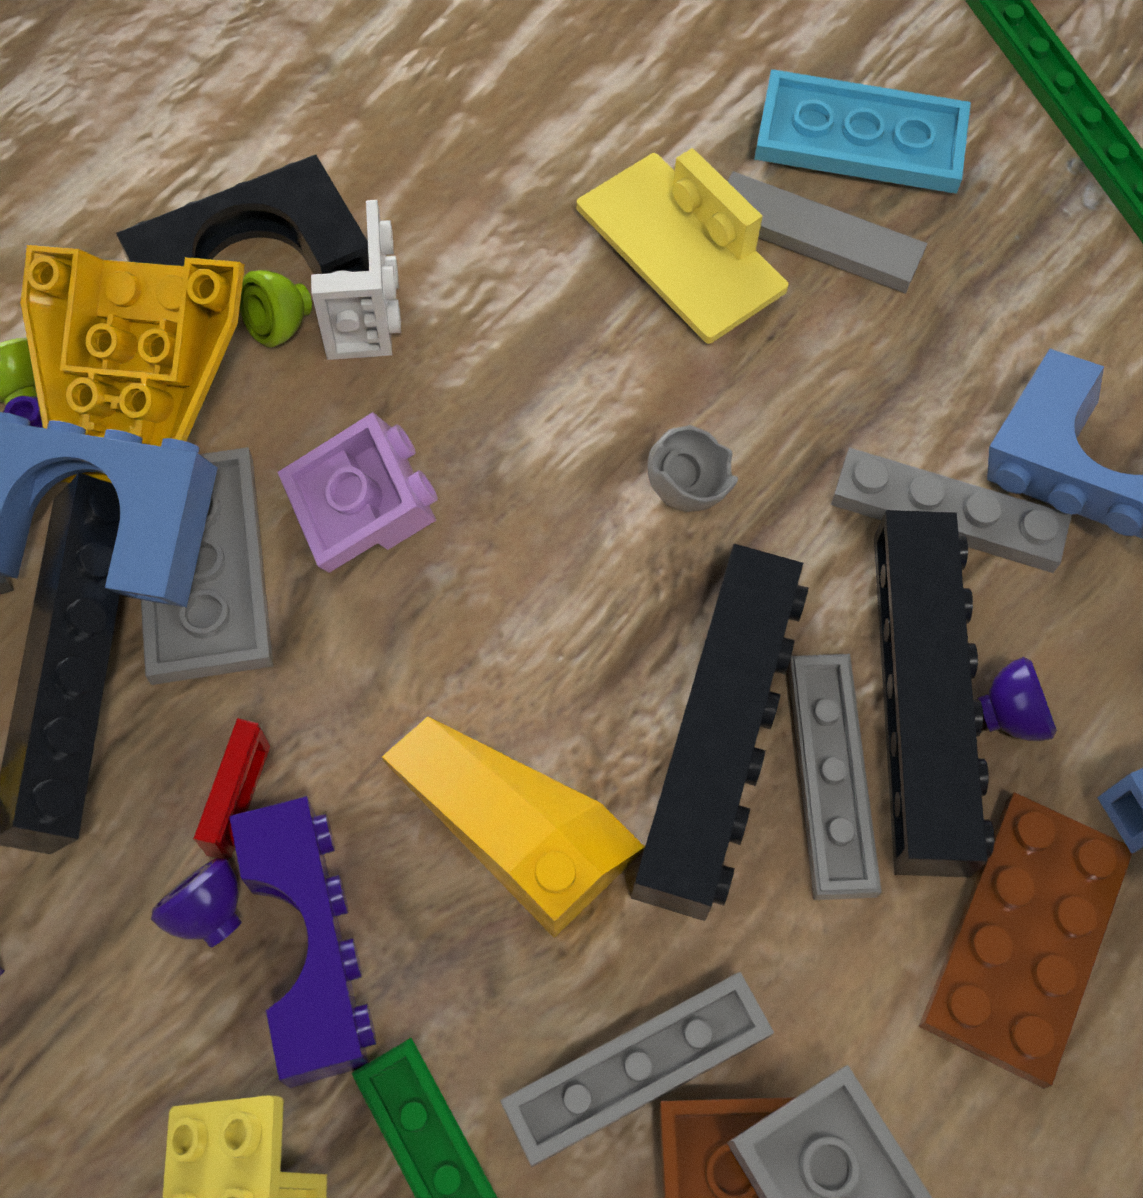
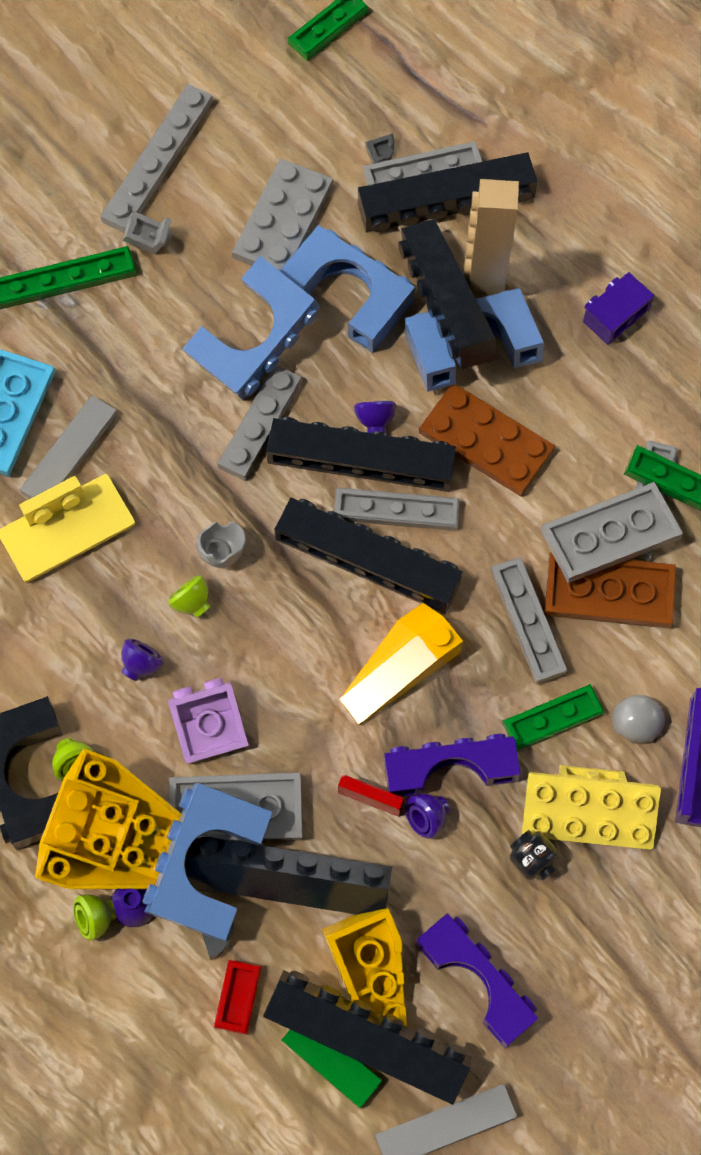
camera: 80 degrees left, 5 degrees up
white bracket [311,200,401,360] -> none
none -> dark purple brick [121,639,164,681]
none -> lime brick [168,575,211,618]
none -> black head [510,830,559,880]

